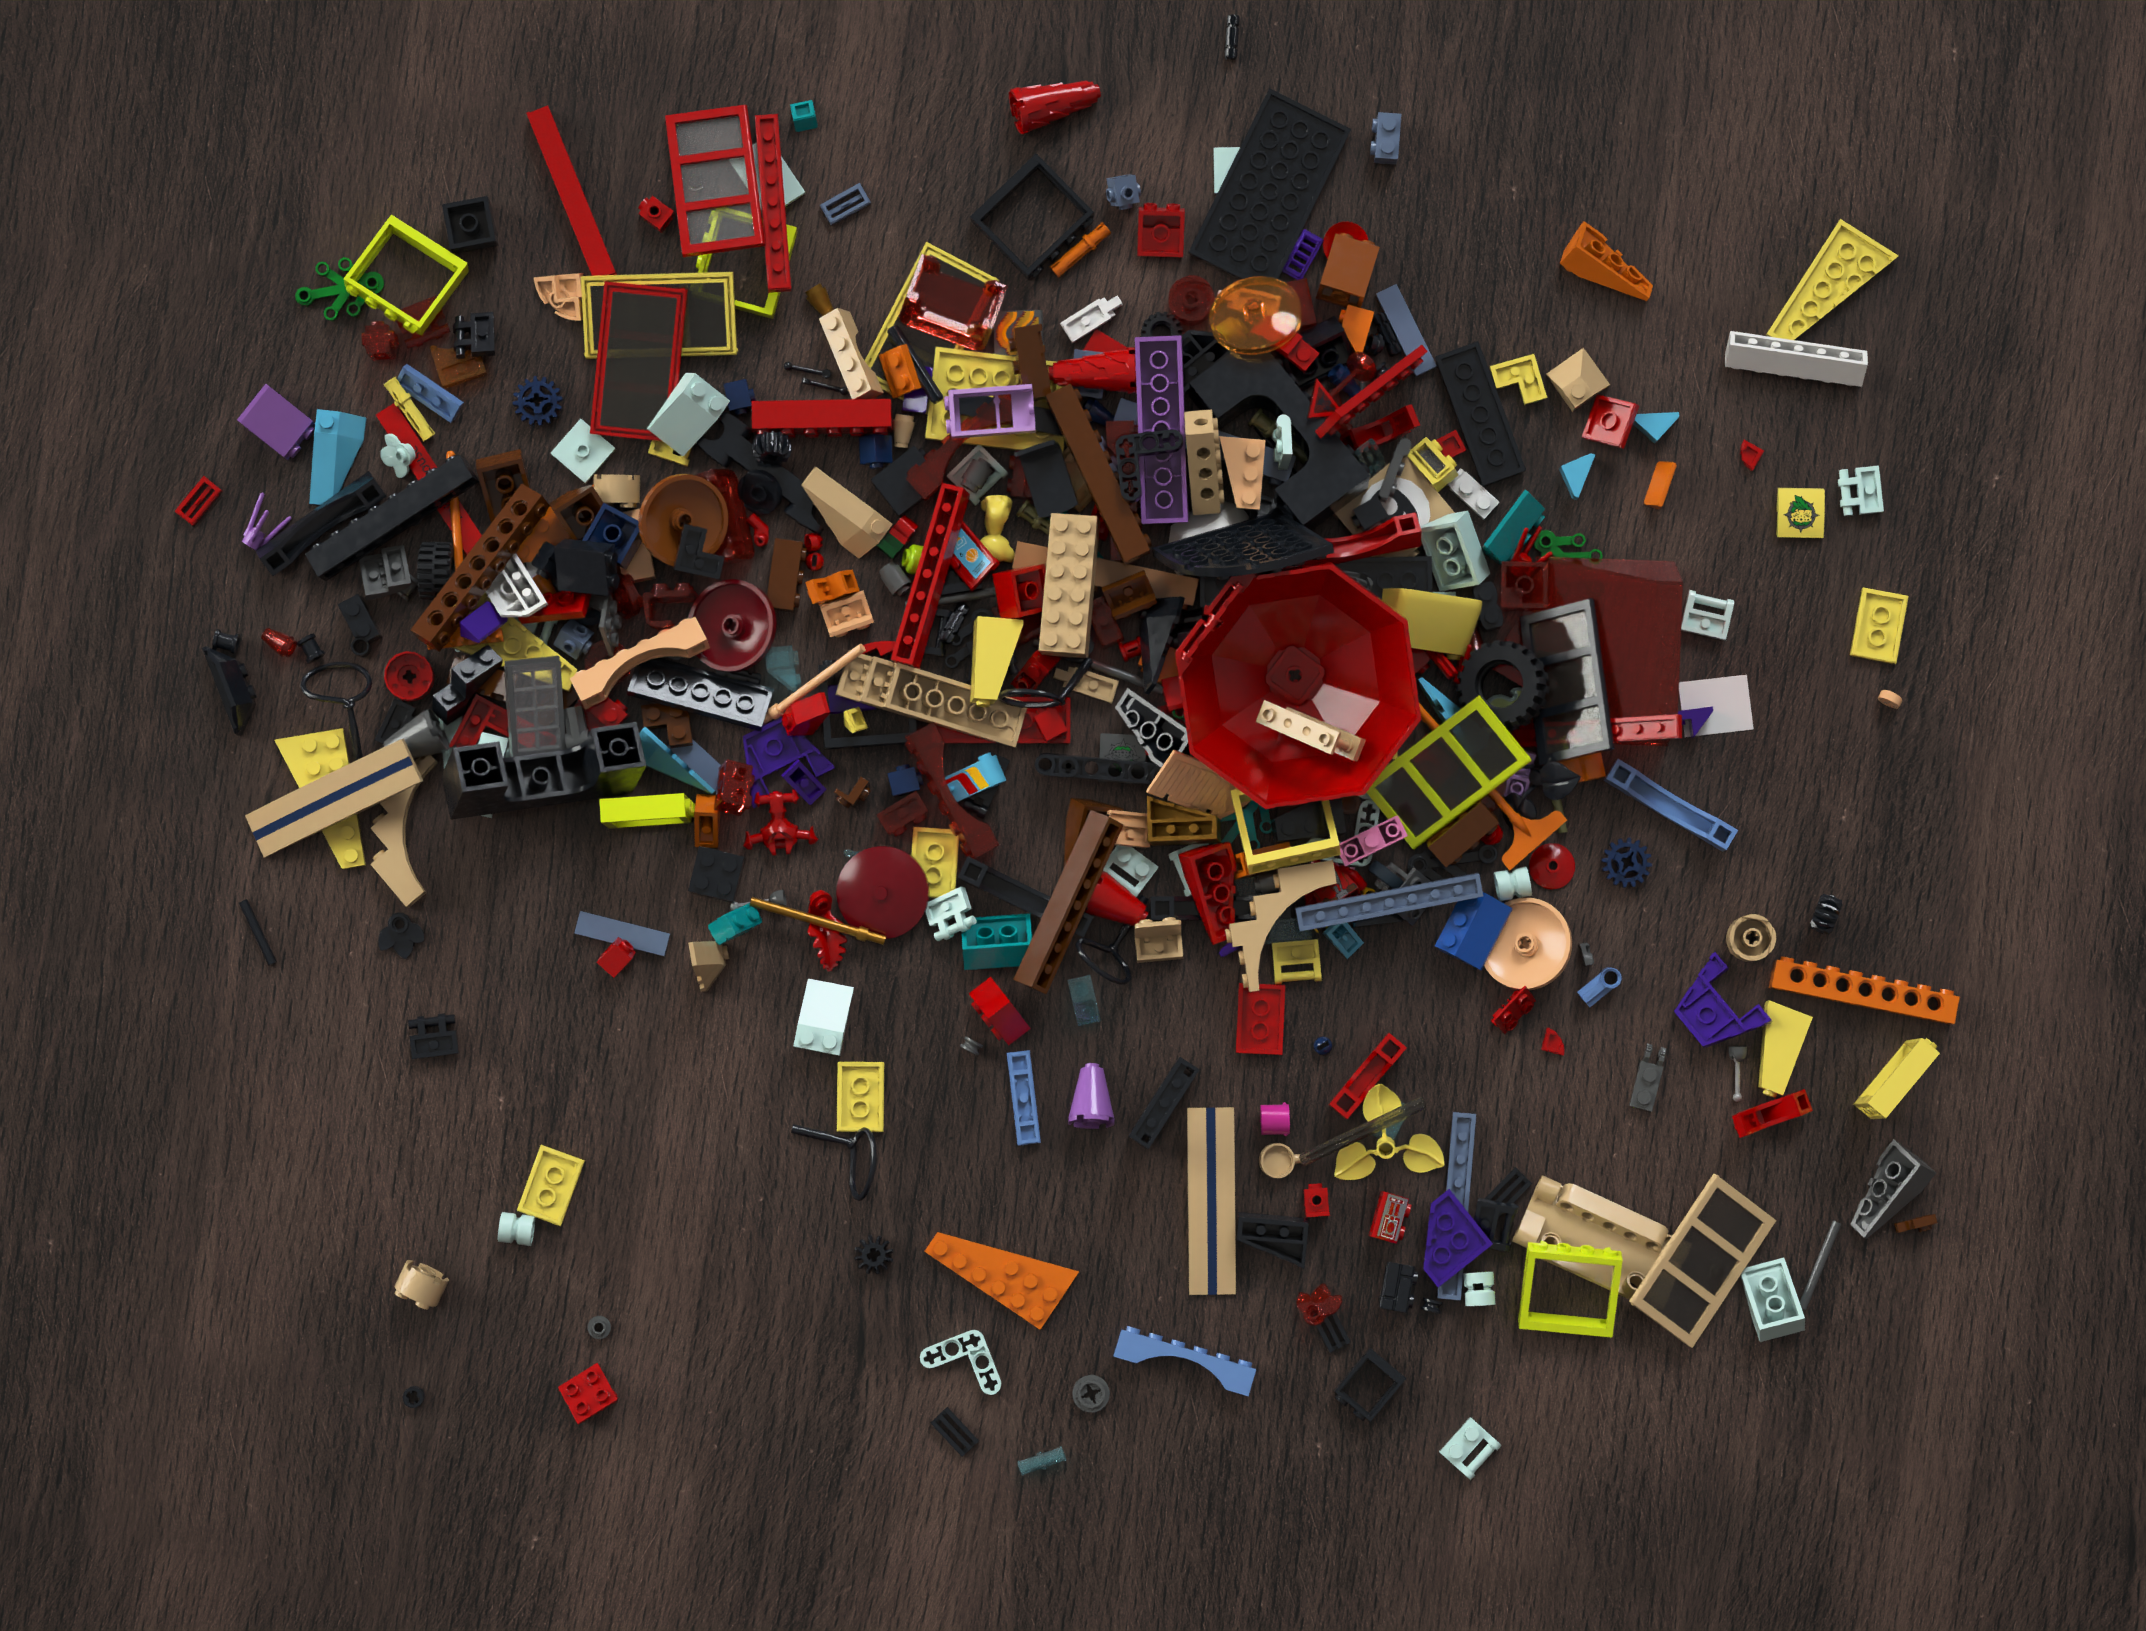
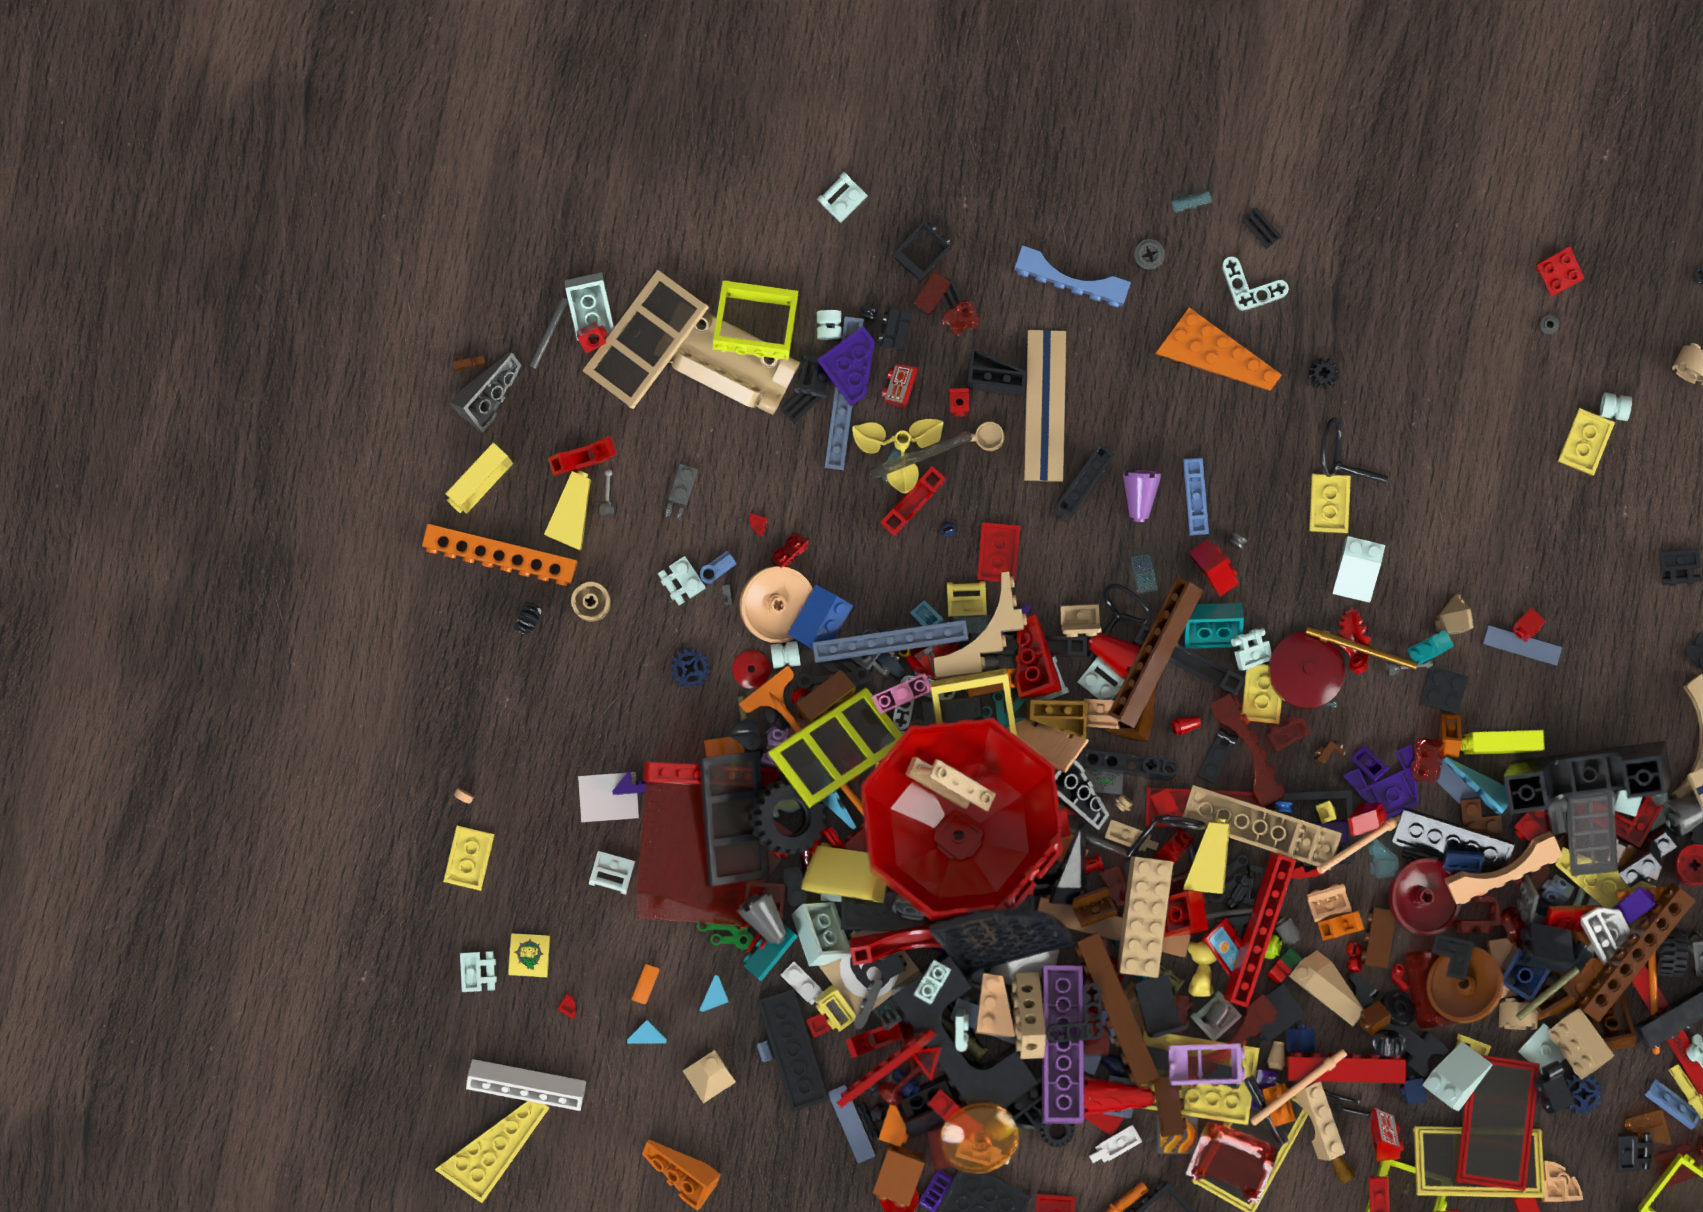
camera: 175 degrees left, 0 degrees up
red piece [743,789,819,856] -> none
dark blue brick [887,764,924,797] -> none
medium azure door [935,753,1006,807] -> none
clear red brick [1168,275,1215,325] -> none
dark pink piece [1260,1102,1290,1136] -> none
light yellow plate [1489,354,1547,405] -> none
tile [1582,394,1639,449] -> none
medium blue arch [1603,759,1738,852] -> none
dark purple wing [1674,952,1772,1048] -> none
none -> red brick [576,321,608,353]
none -> light aqua plate [658,556,706,606]
none -> dark grey cone [737,889,786,945]
none -> sand blue slope [757,1040,775,1062]
none -> light aqua slope [913,960,951,1004]
none -> clear red tile [914,272,951,314]
none -> tan plate [1115,794,1133,812]
none -> red cone [1171,716,1201,736]
none -> light nougat bar [1250,1049,1347,1126]
none -> blue bush [1275,802,1293,812]
none -> reddish brown brick [1359,1001,1391,1036]
none -> red slope [1370,1108,1403,1162]
none -> dark blue plate [1442,850,1485,873]
none -> olive bar [1516,966,1580,1021]
none -> black hinge [1532,1061,1575,1114]
none -> tan brick [1547,1008,1614,1080]

